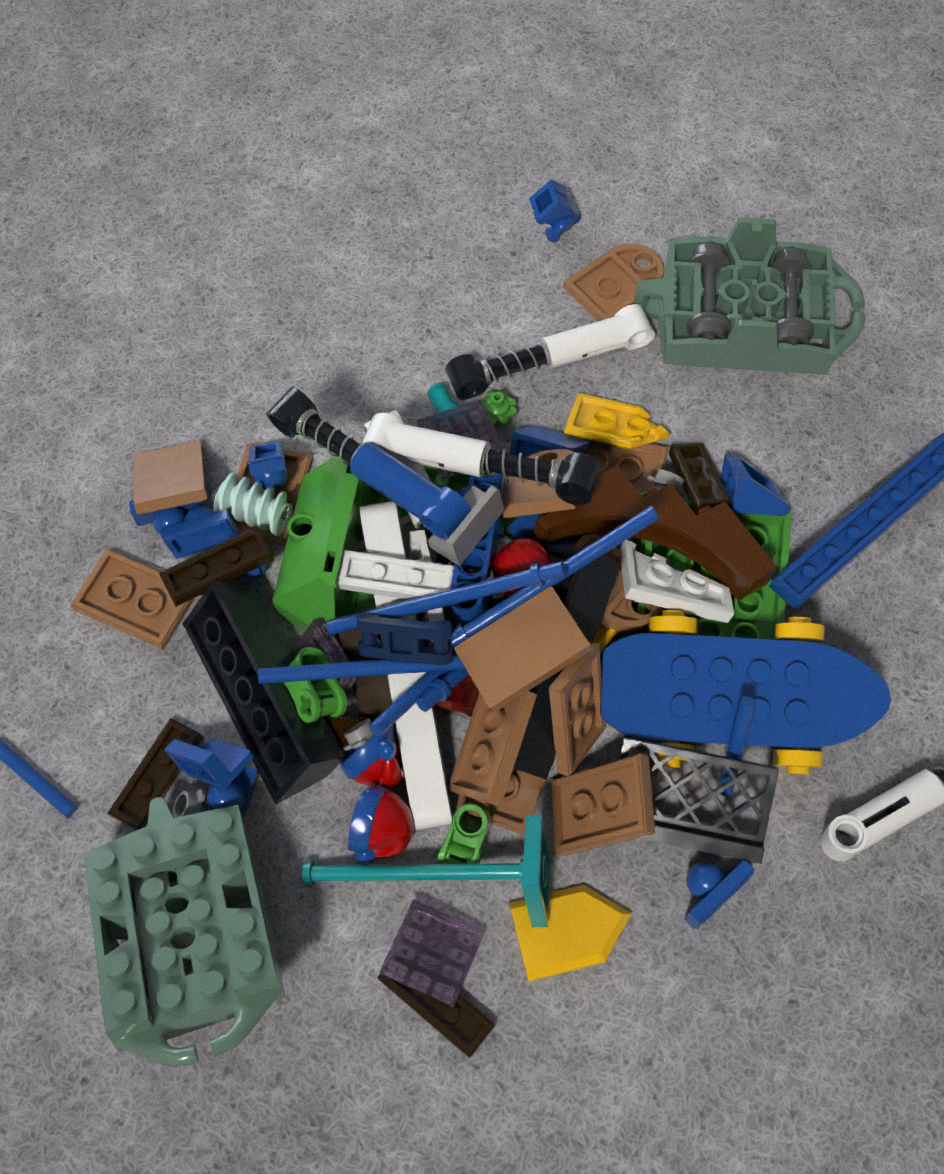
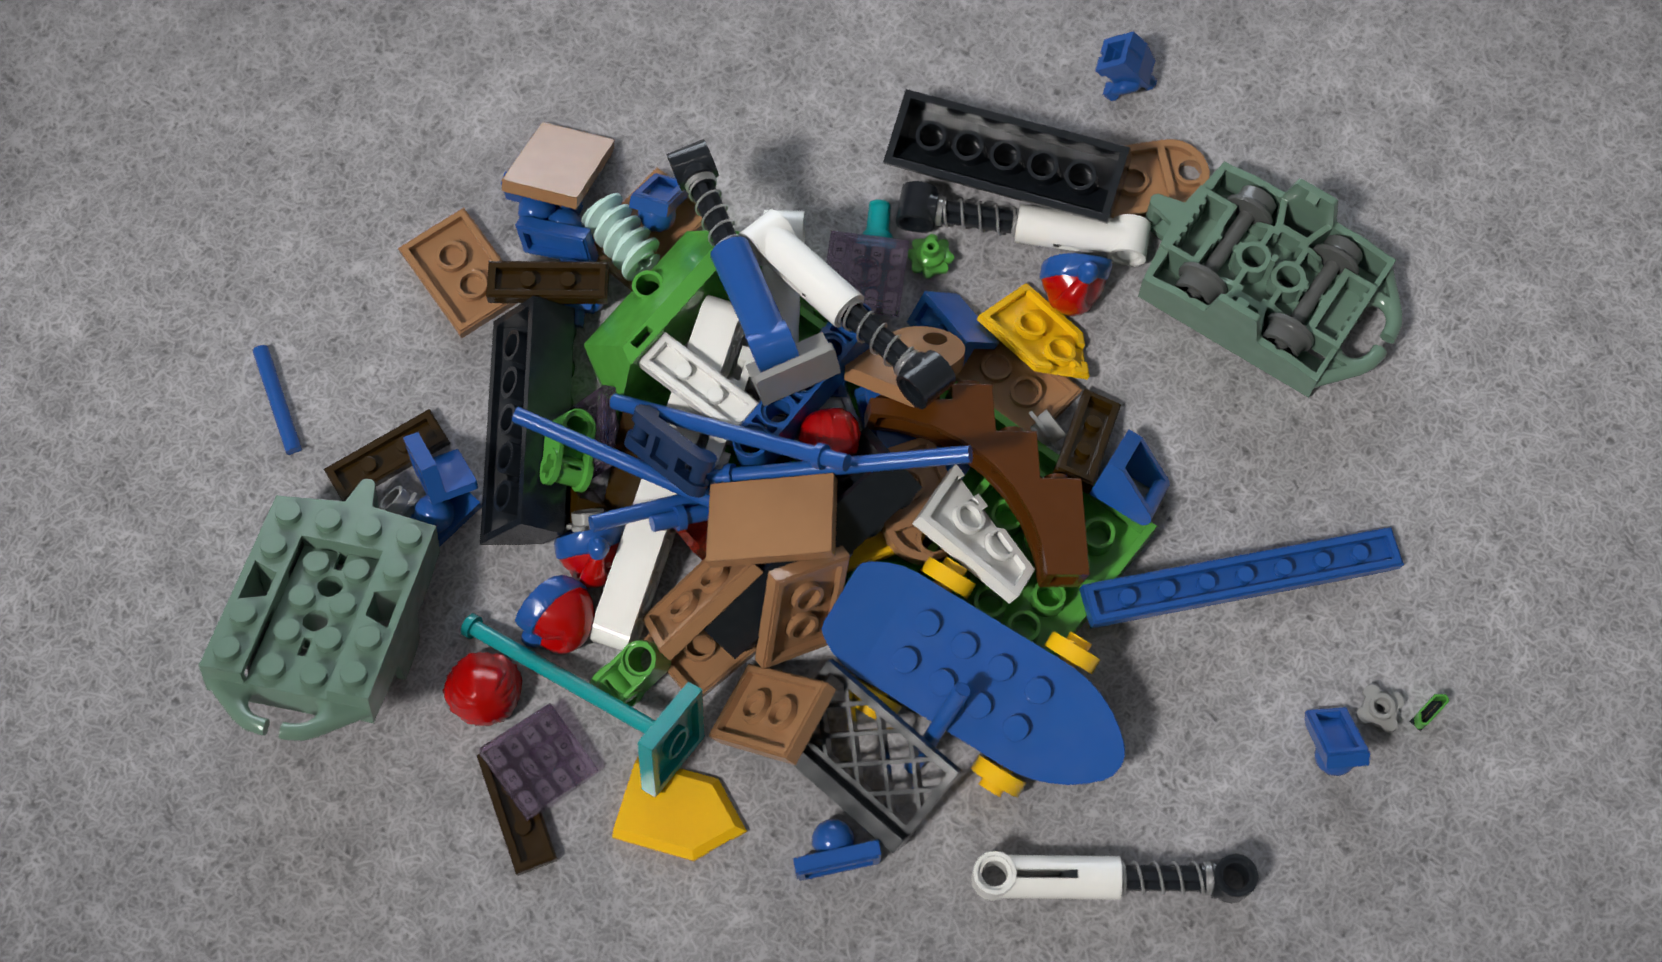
camera: 30 degrees right, 5 degrees up
none -> red hair [442,652,522,726]
none -> black slope [883,89,1132,224]
none -> piece [1039,253,1113,316]

